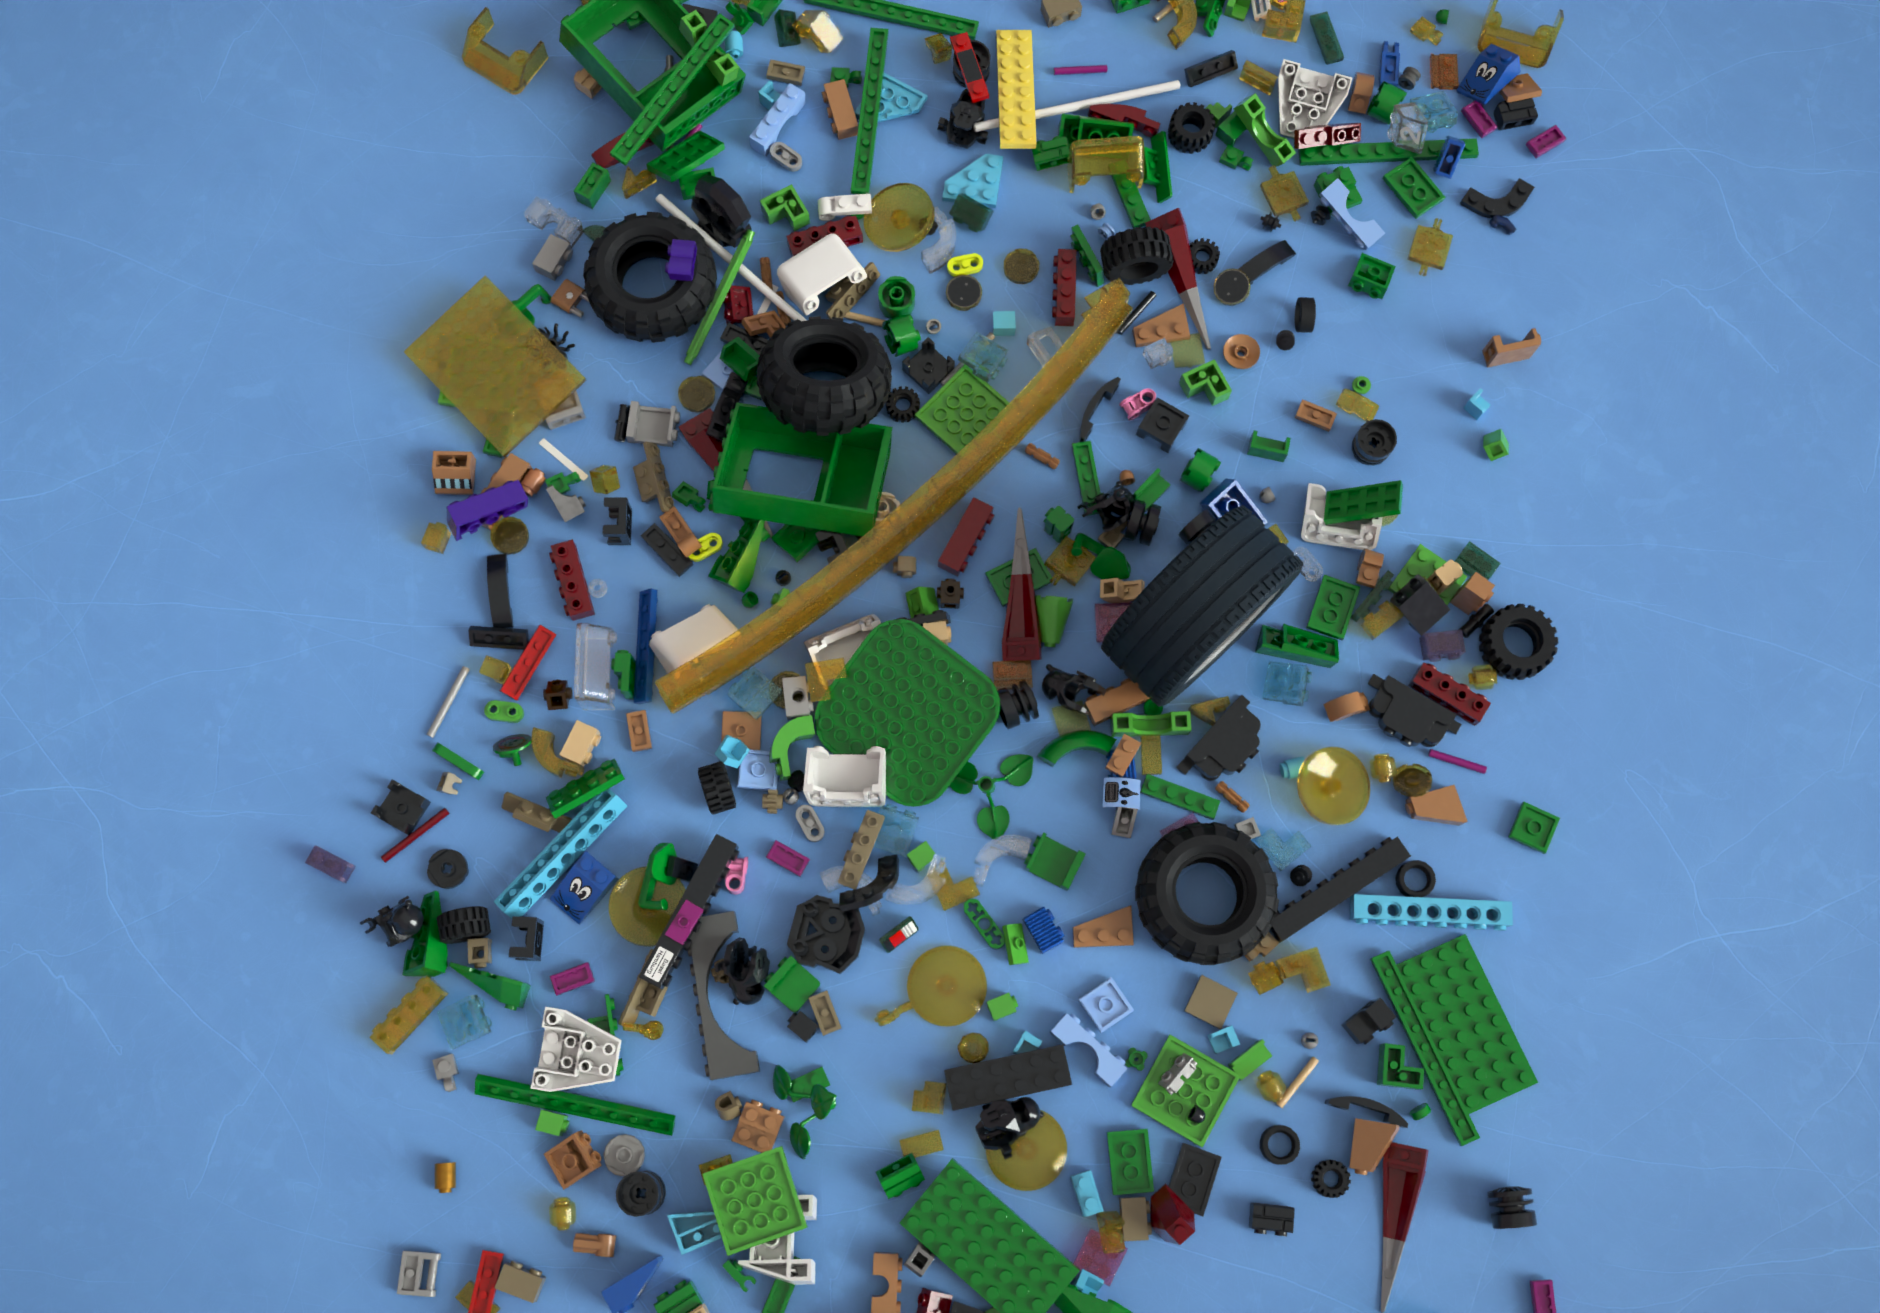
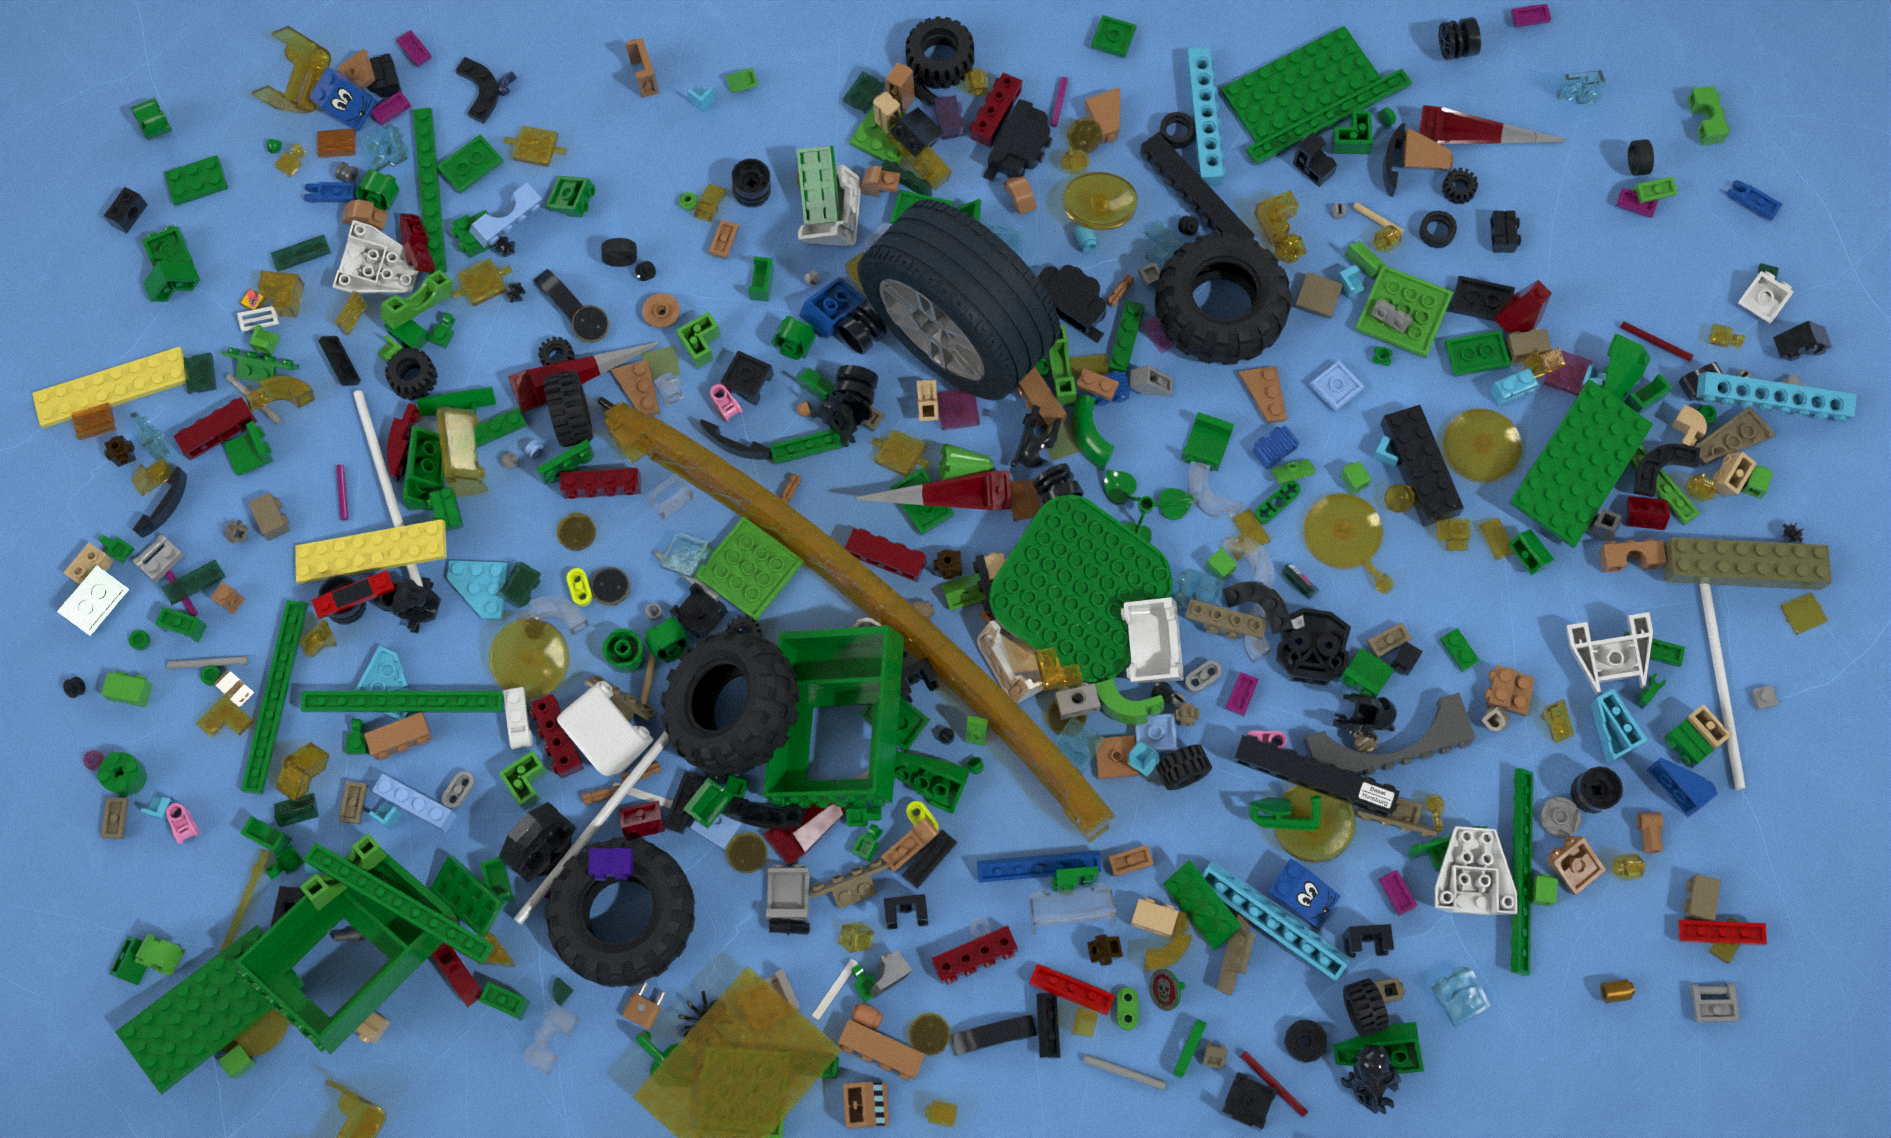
camera: 90 degrees left, 5 degrees down
clear yellow brick [370,976,449,1054] -> none
light grey plate [432,1054,459,1092] -> none
dark purple wedge [446,480,528,541] -> none
green wedge [449,962,531,1011] -> none
light grey brick [532,234,573,281] -> none
white windscreen [649,604,742,682] -> none
magenta plate [665,900,704,945] -> none
black plate [666,856,698,883] -> none
bright green piece [684,229,755,365] -> none
bright green plate [703,1146,808,1256] -> none
medium nougat plate [742,310,786,338] -> none
green plant [773,1065,836,1159] -> none
black helmet [975,1097,1044,1160] -> none
medium azure panel [993,311,1016,336] -> none
green brick [1043,506,1074,543] -> none
light blue arch [1050,1013,1127,1087] -> none
green piece [1071,533,1131,579] -> none
light blue sticker [1103,777,1141,810] -> none
black hinge [1188,1105,1206,1123] -> none
clear slope [1388,102,1428,154] -> none
blue brick [1433,136,1466,179] -> none

